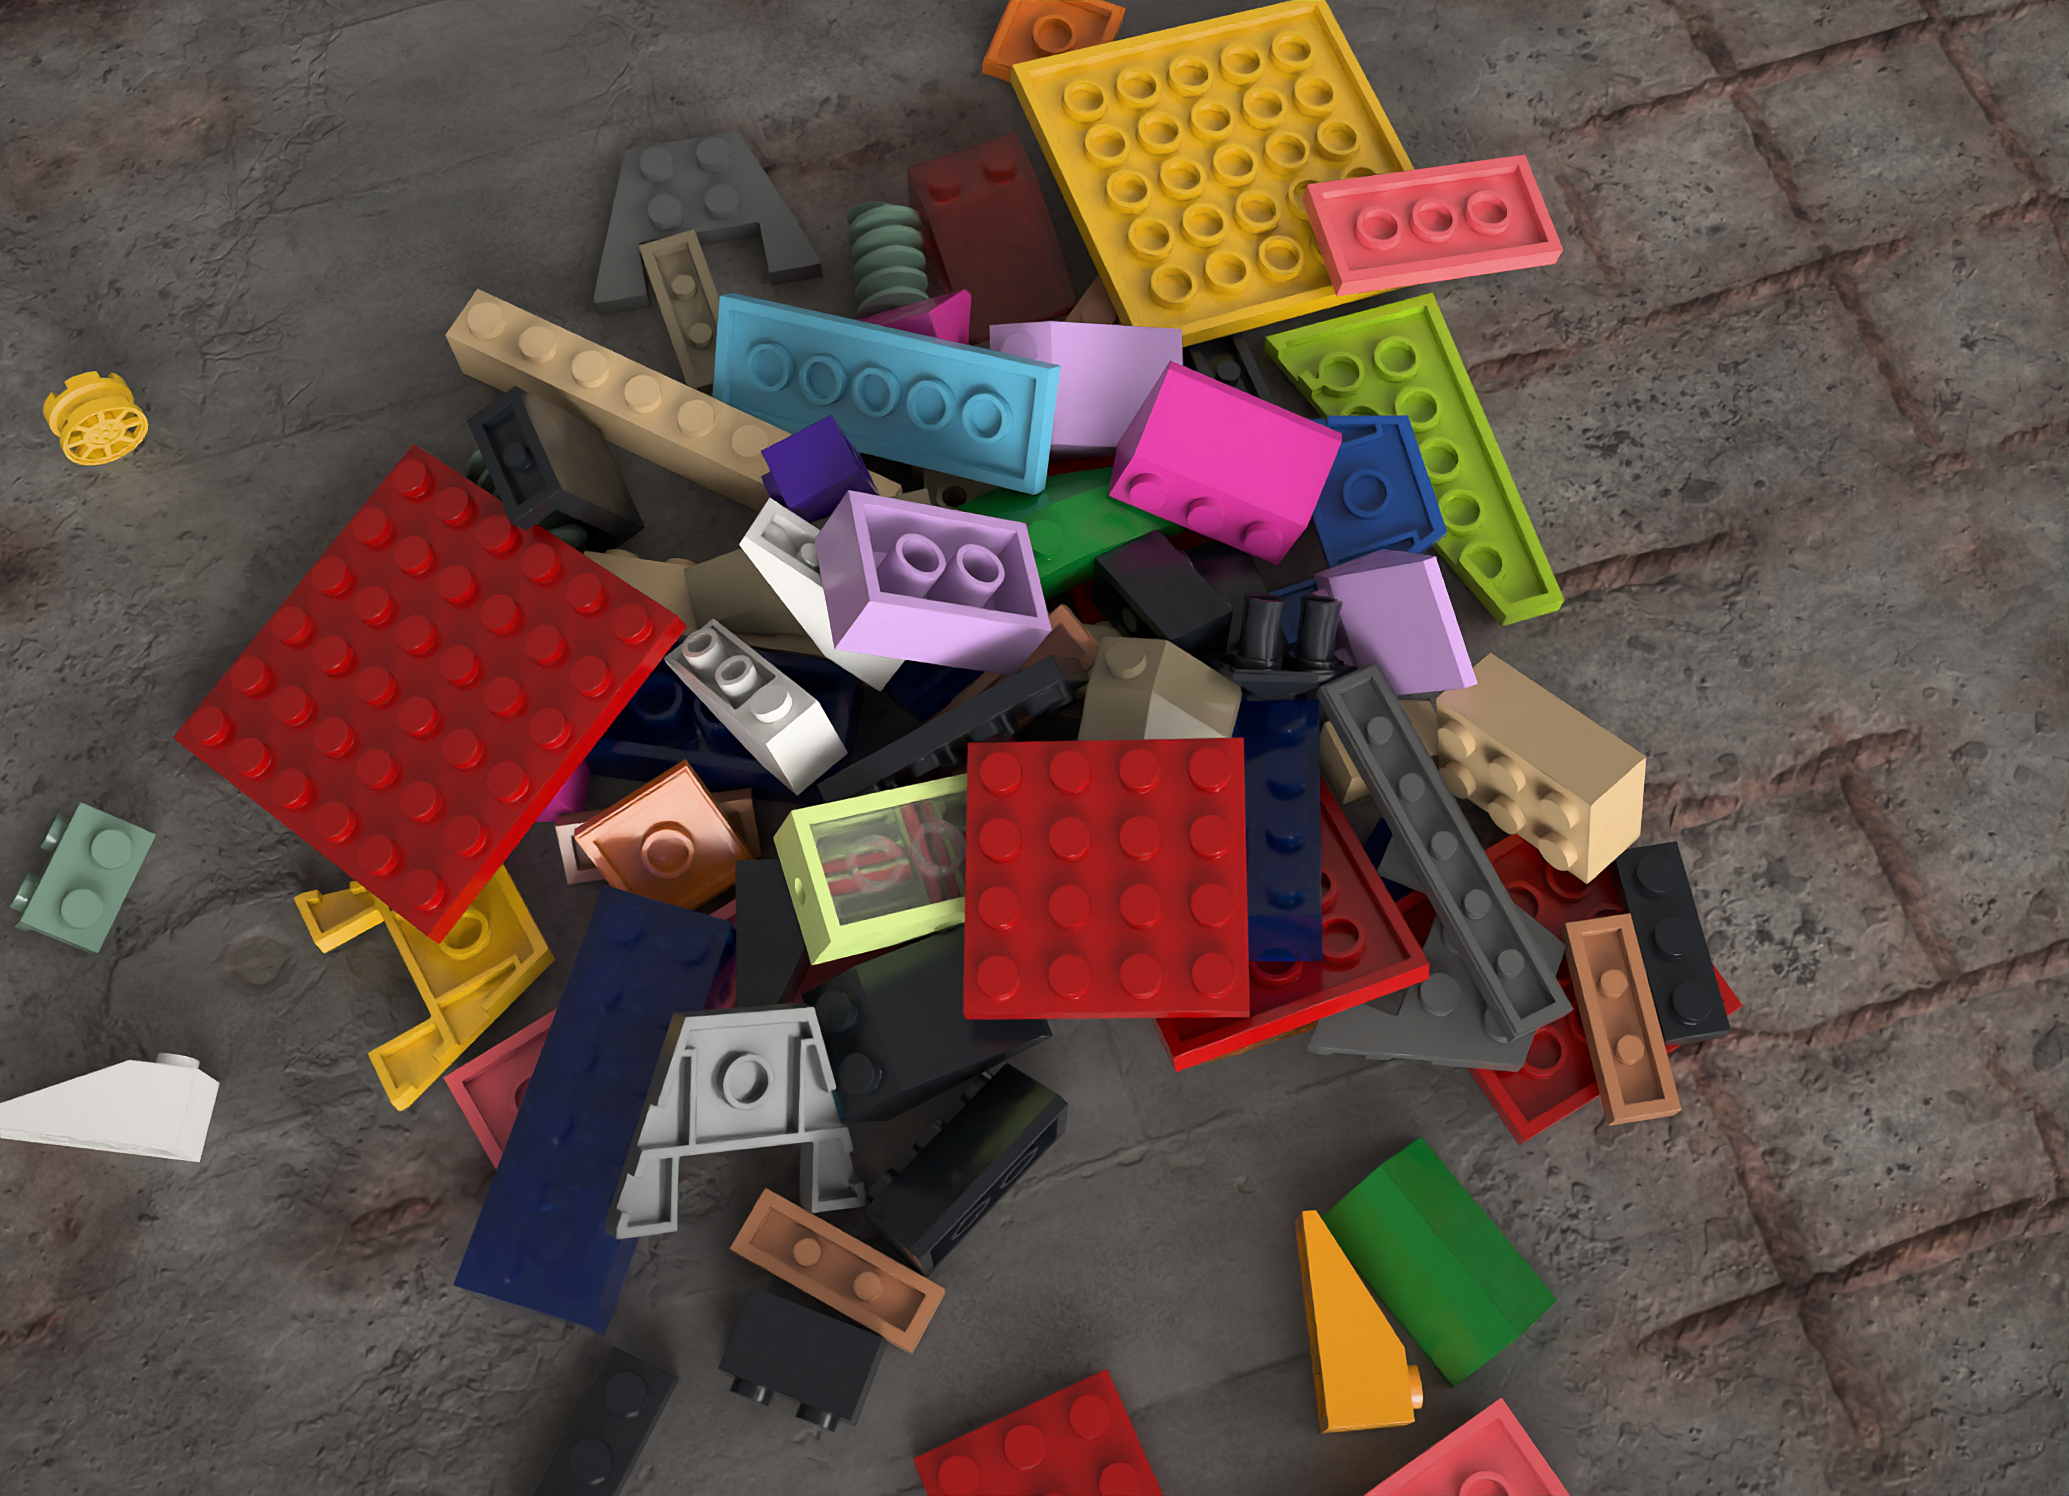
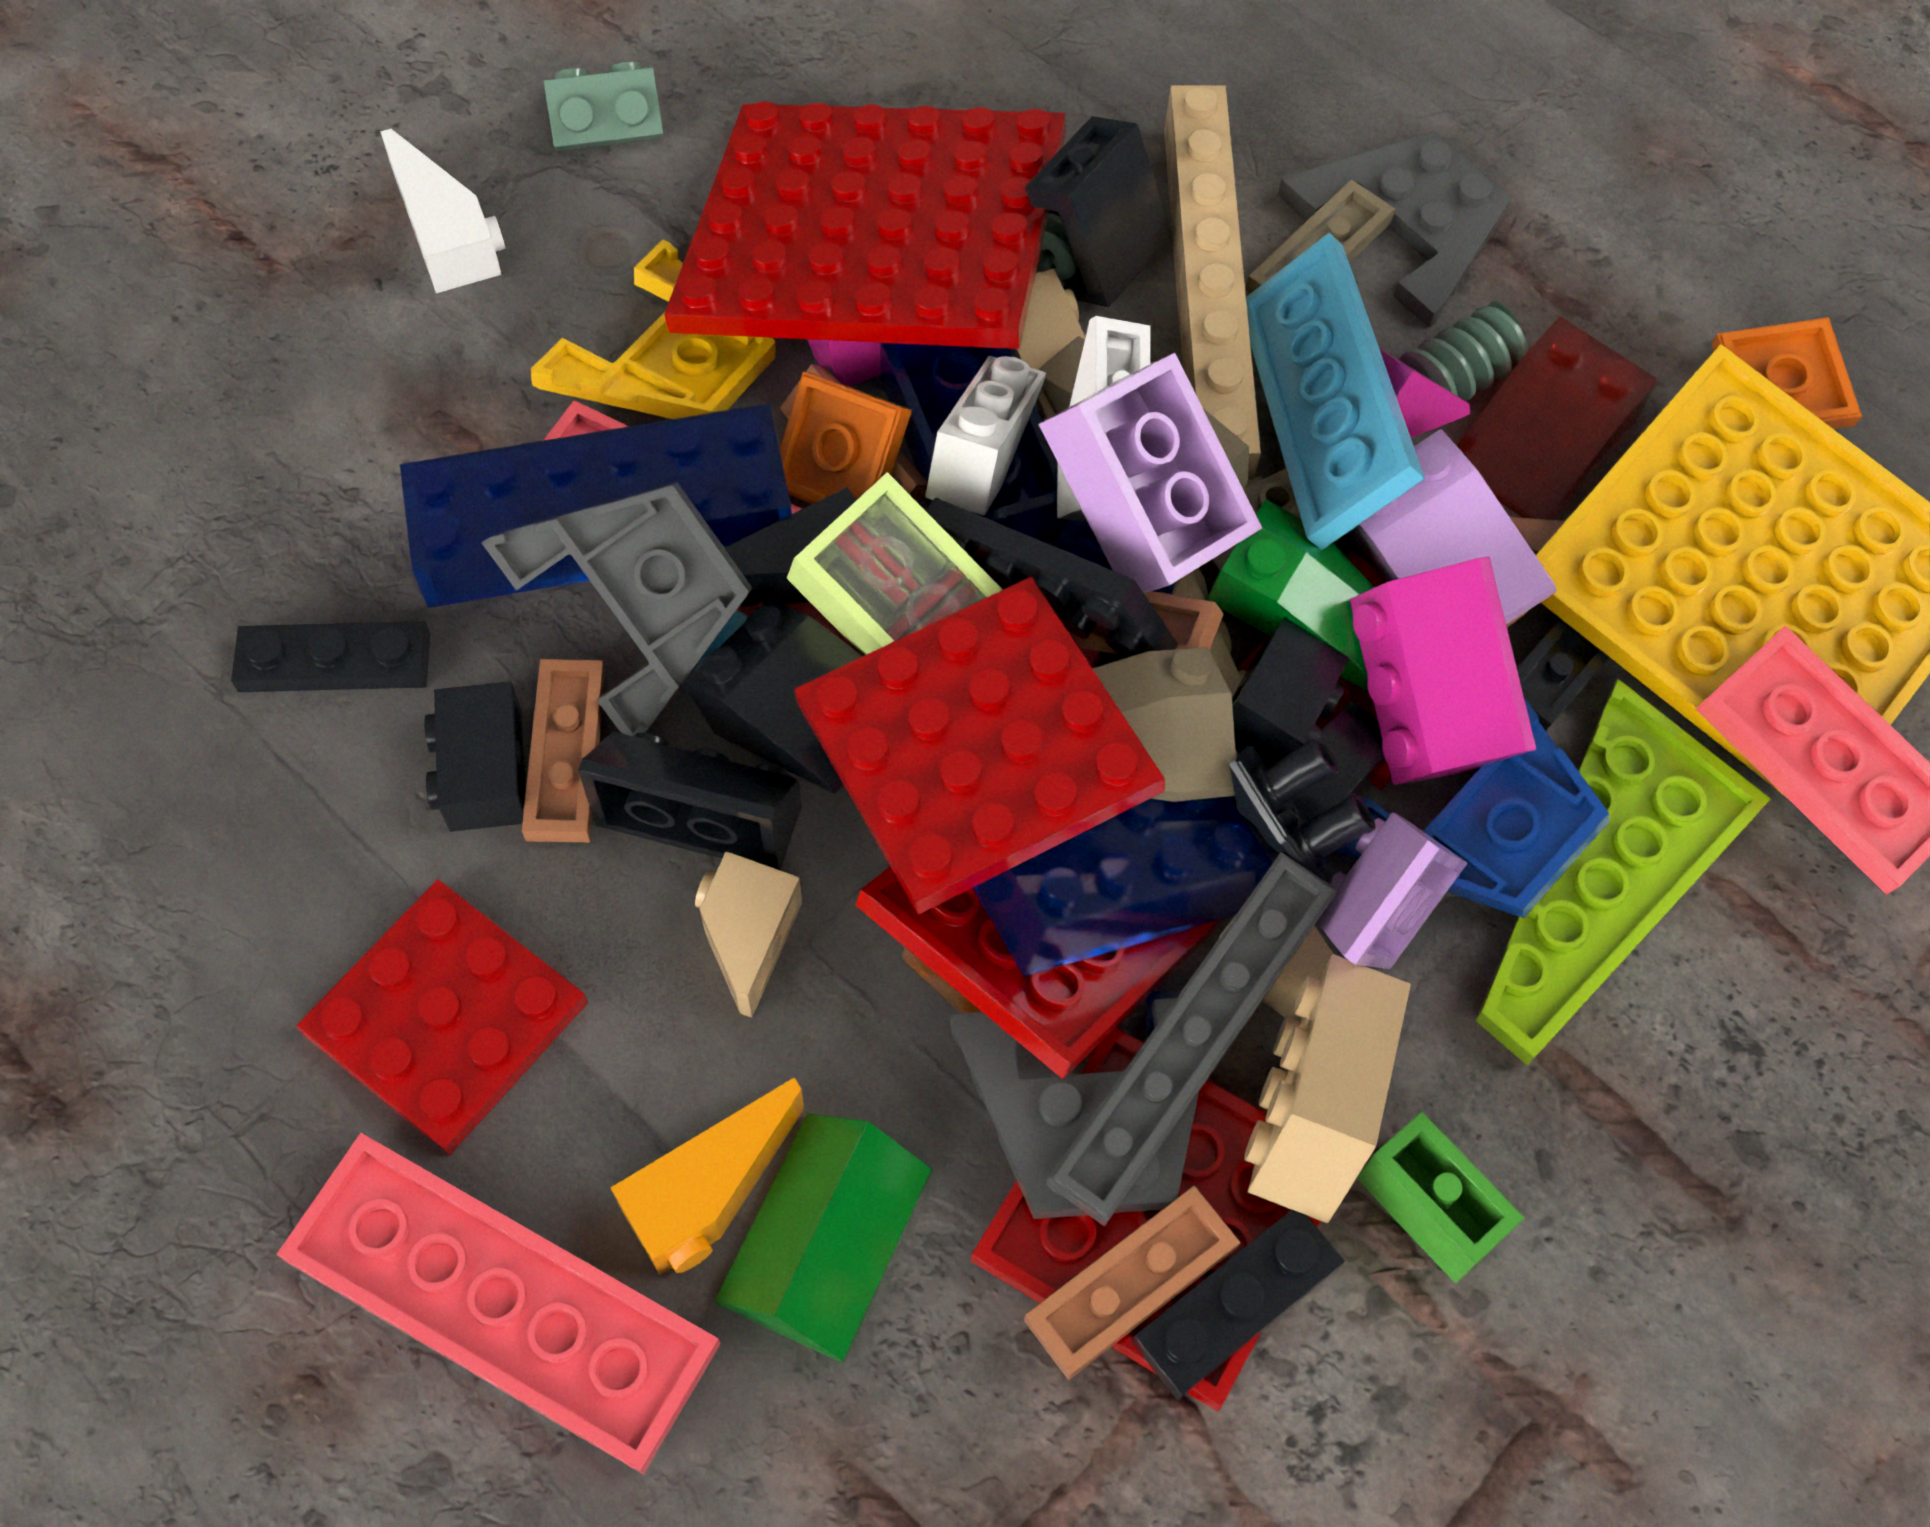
camera: 60 degrees right, 5 degrees down
dark purple brick [761,415,880,523] -> none
none -> tan slope [695,852,802,1018]
none -> bright green brick [1356,1111,1525,1284]

